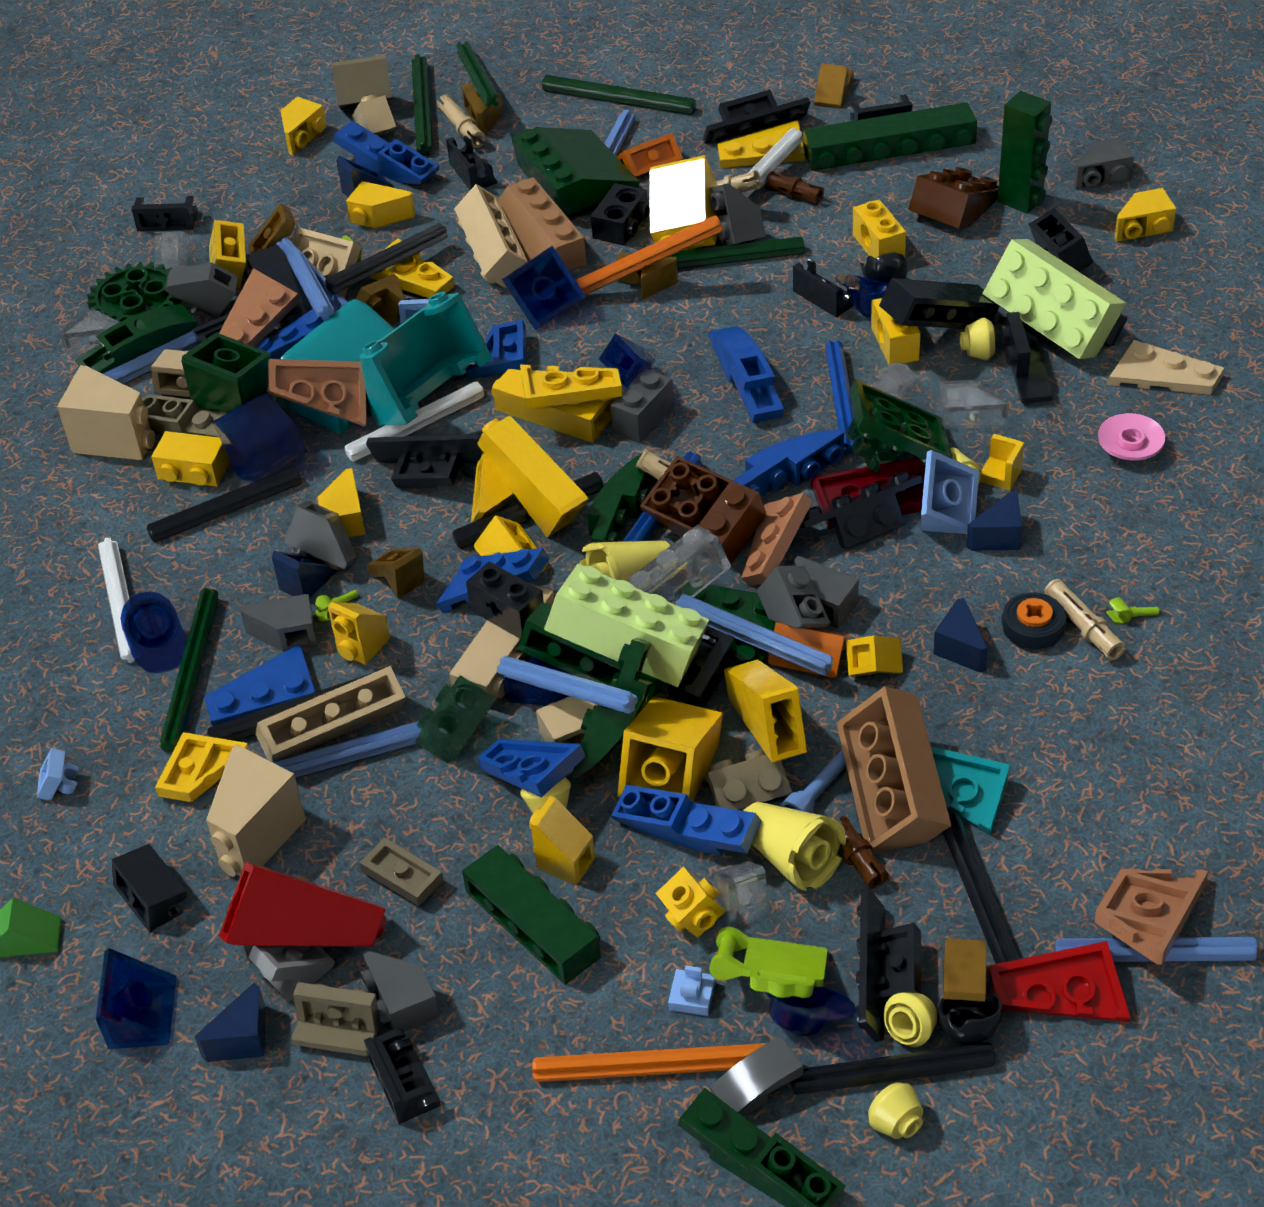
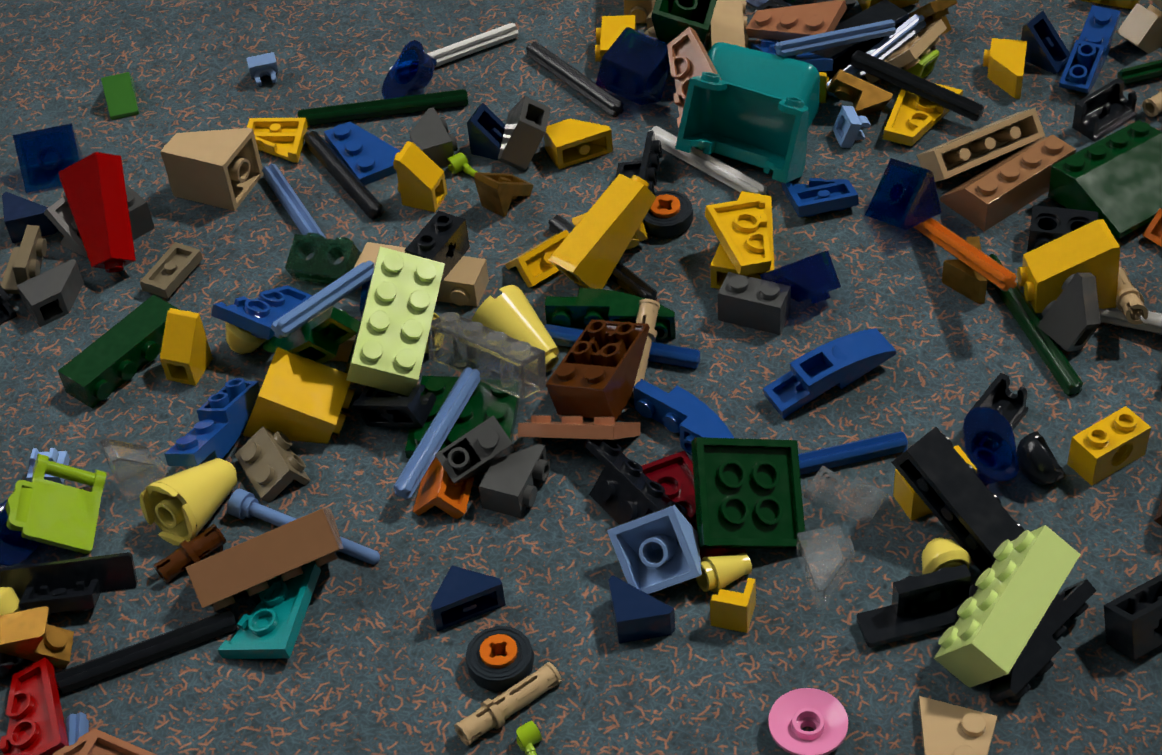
camera: 80 degrees right, 0 degrees up
black hinge [112,844,187,933] -> none
tan brick [256,666,406,762] -> none
blue wing [436,548,550,613] -> none
yellow brick [656,866,726,938] -> none
yellow slope [724,659,807,763] -> none
yellow panel [846,635,903,676] -> none

